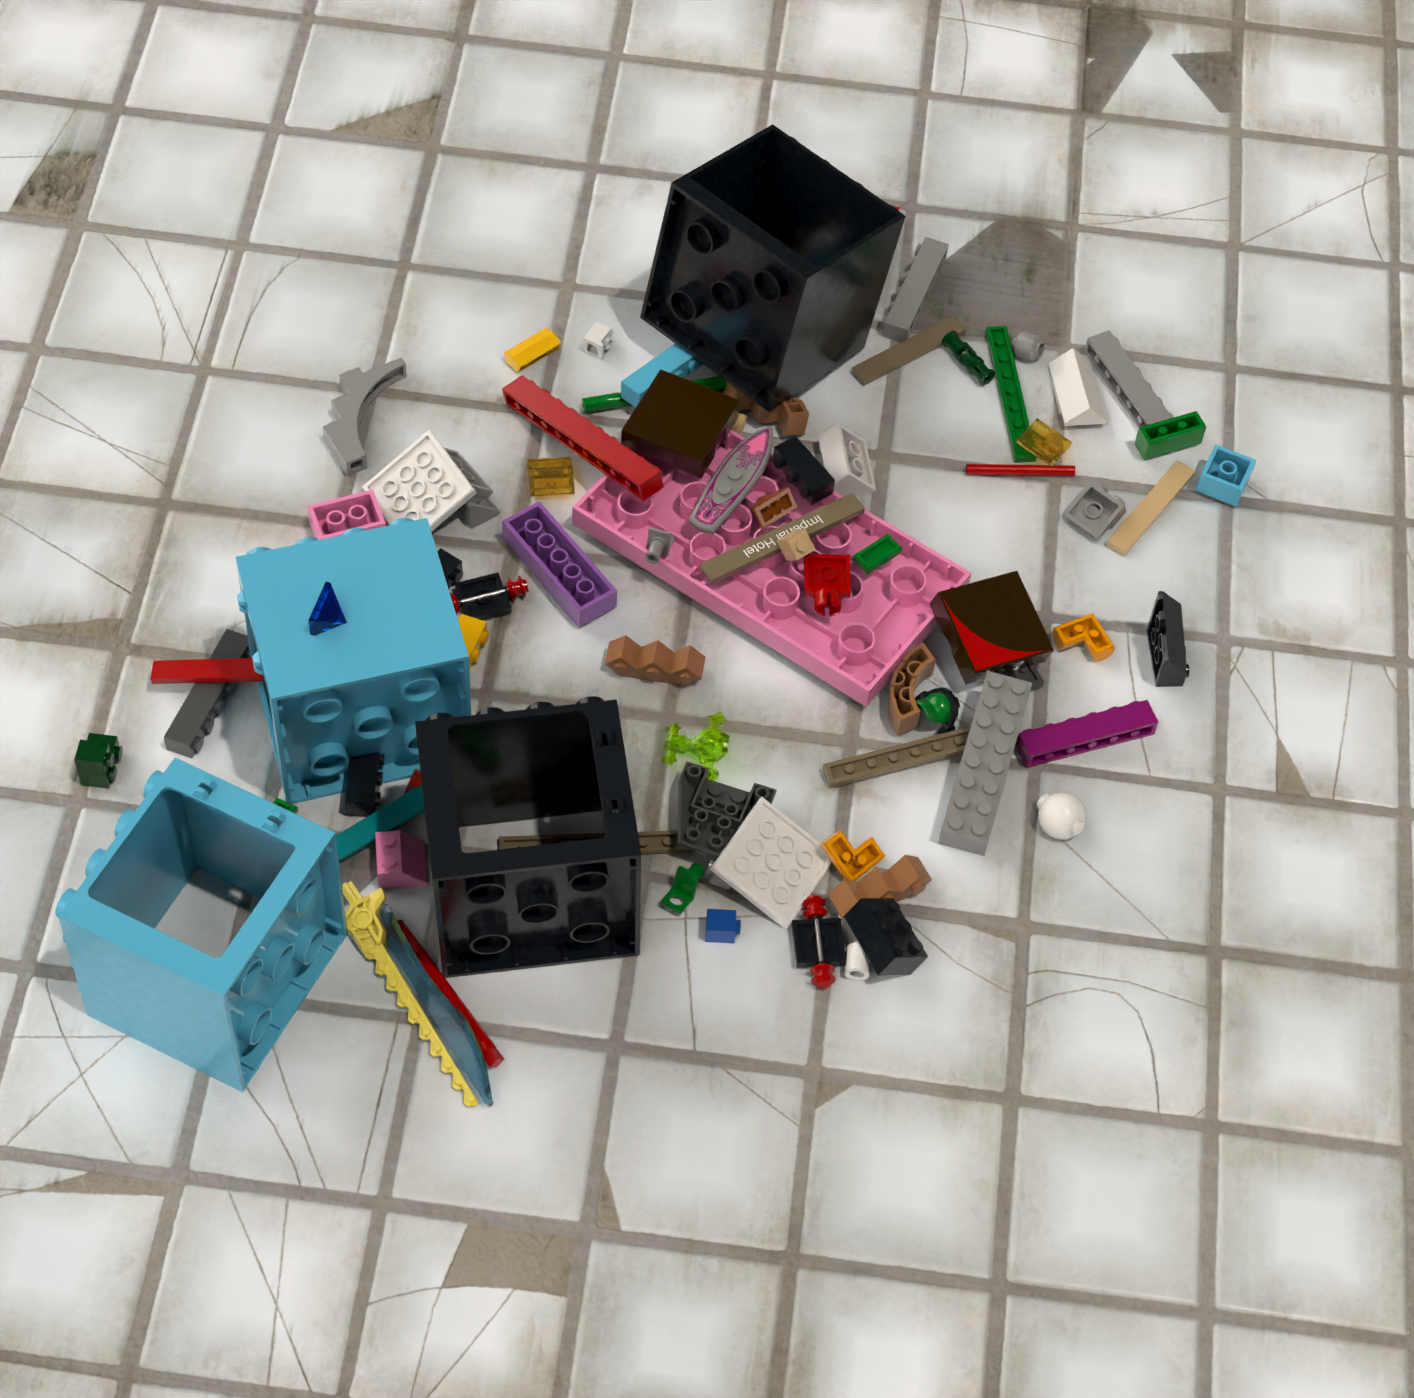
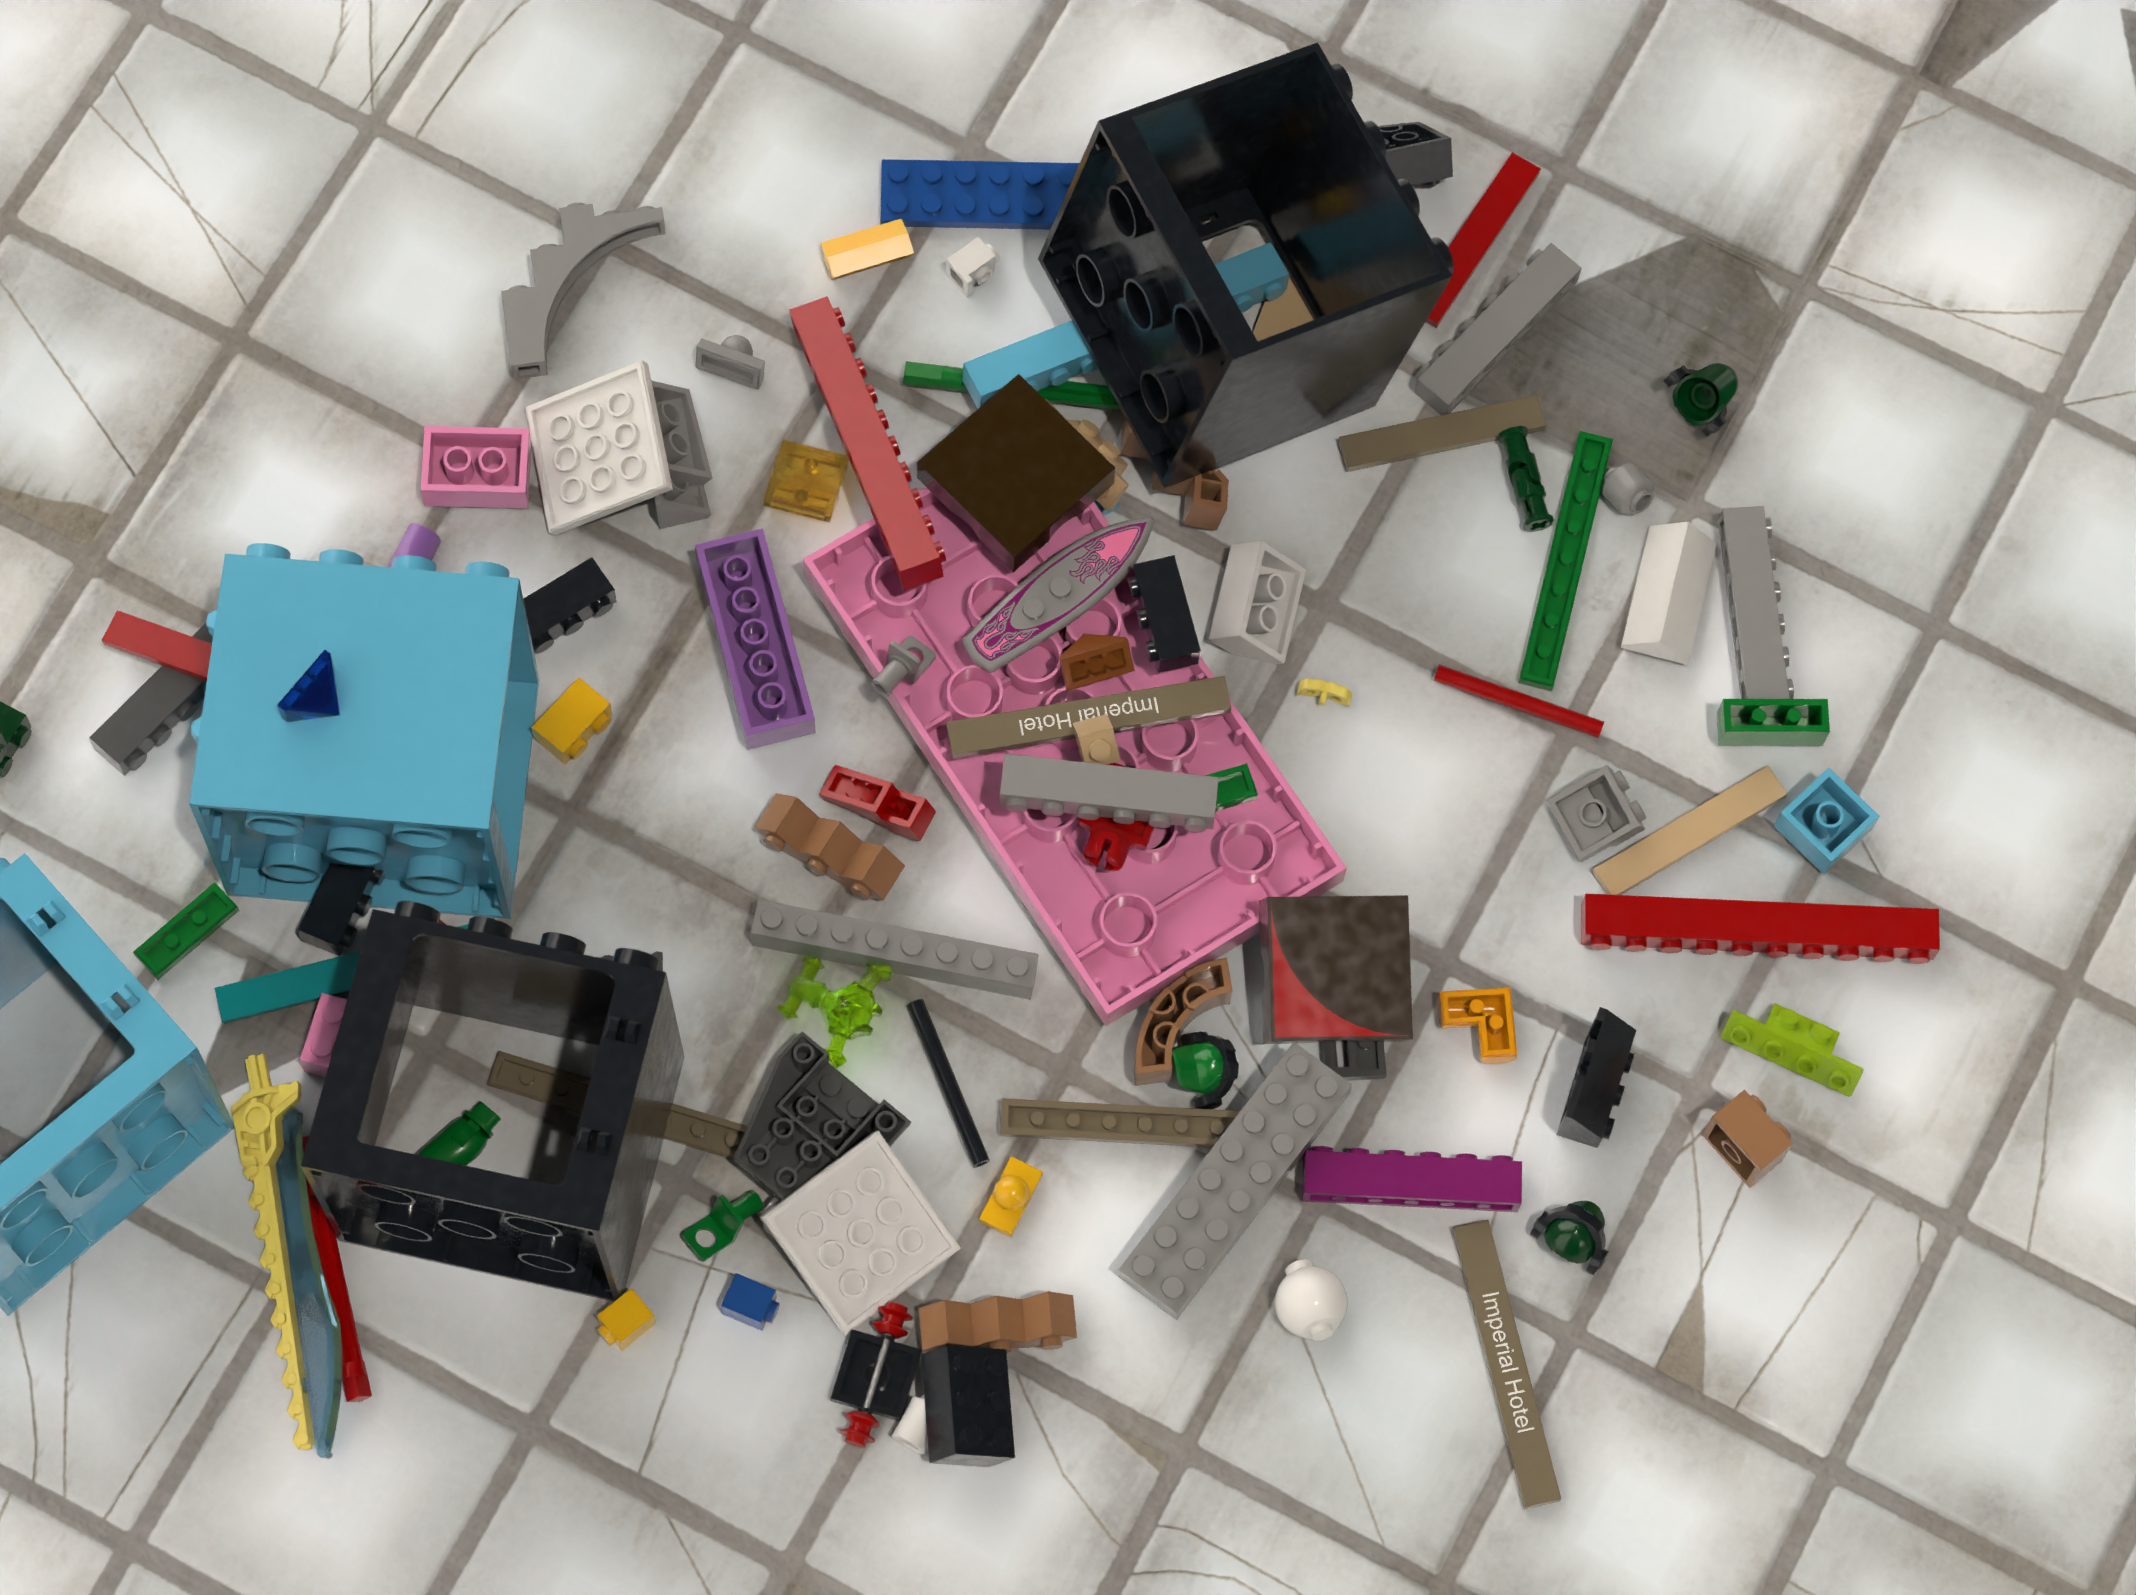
camera: 20 degrees right, 15 degrees up
black plate [450,572,529,620] -> none
light orange brick [820,830,885,881] -> none
clear yellow slope [1016,418,1072,467] -> none
none -> yellow brick [597,1288,656,1351]
none -> light grey tile [695,335,765,390]
none -> light grey brick [751,899,1039,1000]
none -> red slope [819,765,936,841]
none -> blue plate [880,159,1079,230]
none -> black piece [907,999,990,1168]
none -> yellow tile [979,1156,1043,1237]
none -> light grey brick [999,754,1219,832]
none -> light yellow piece [1296,678,1352,707]
none -> dark tan tile [1452,1220,1561,1510]
none -> cap [1530,1201,1609,1276]
none -> red brick [1581,894,1940,964]
none -> dark green cap [1663,363,1738,438]
none -> medium nougat brick [1702,1089,1793,1188]
none -> lime bracket [1720,1003,1864,1097]

